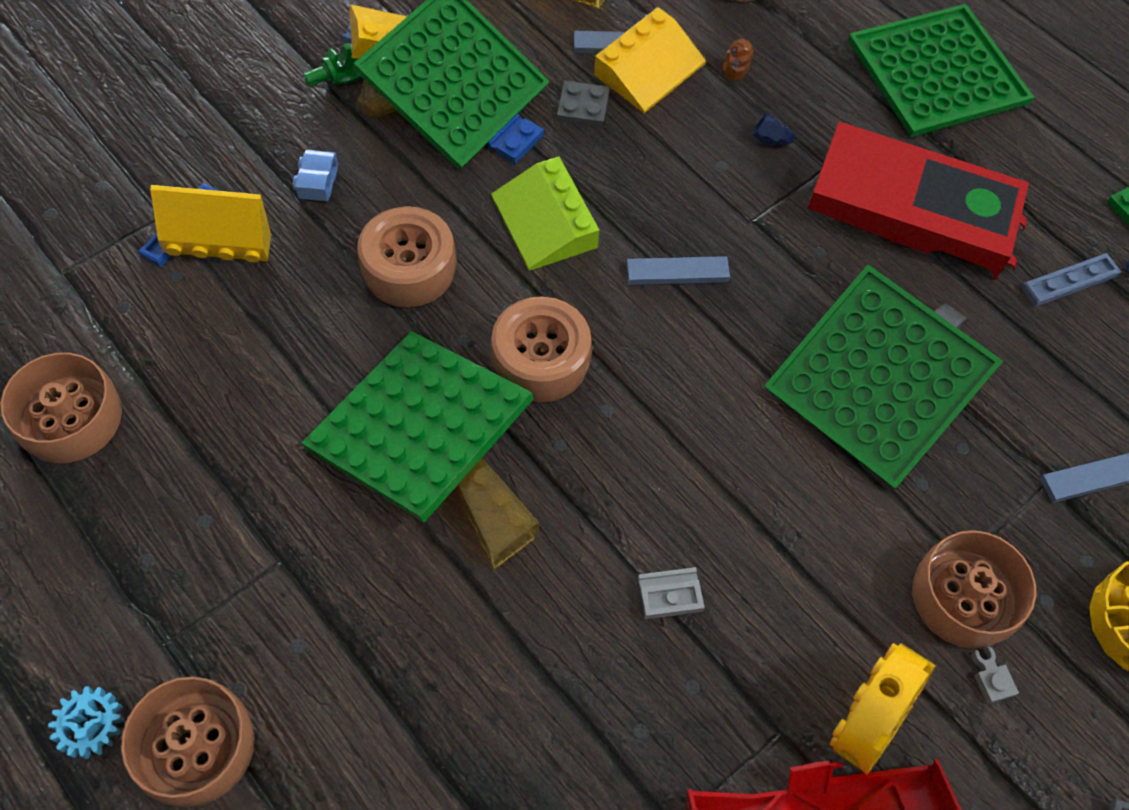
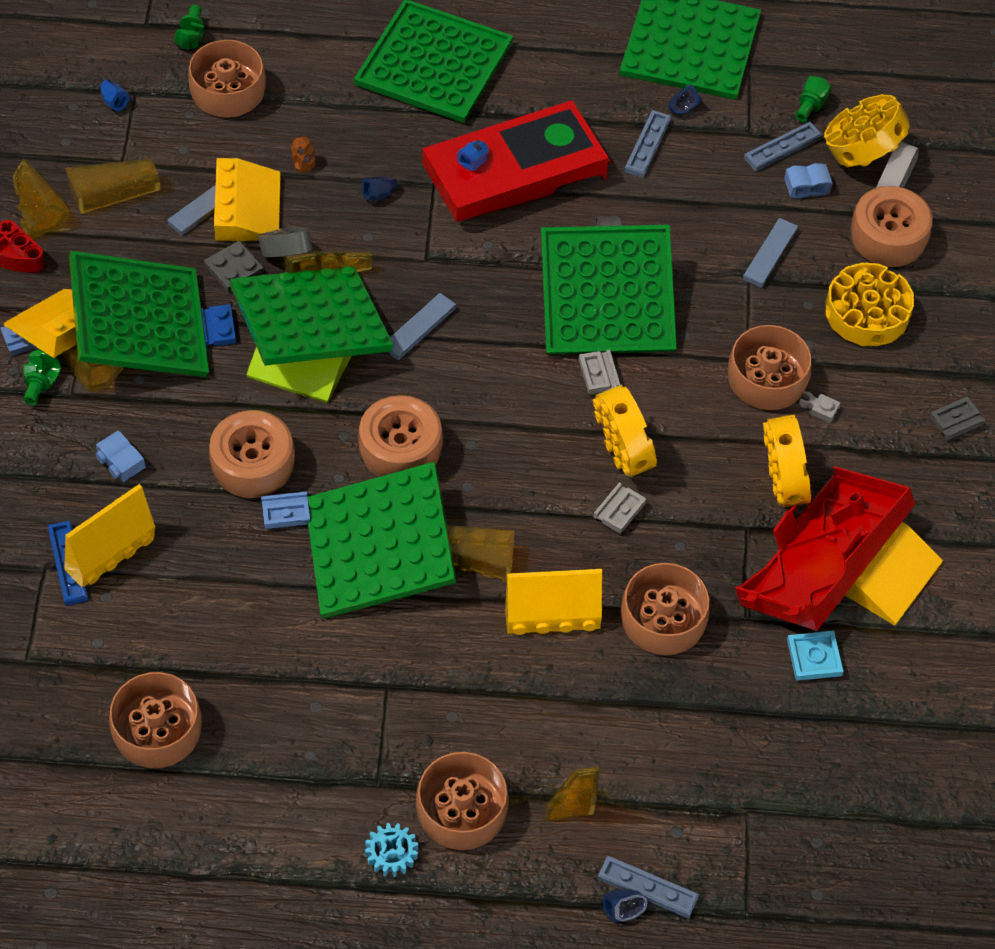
camera: 45 degrees left, 5 degrees down
none -> green plate [230,266,393,366]
none -> dark grey beam [258,226,313,257]
none -> medium blue plate [261,492,310,529]
none -> clear yellow wedge [283,250,372,274]
none -> blue rock [457,140,489,171]
none -> yellow slope [505,569,602,635]
none -> light grey plate [579,350,620,395]
none -> yellow brick [592,385,657,477]
none -> nougat wheel [621,563,710,655]

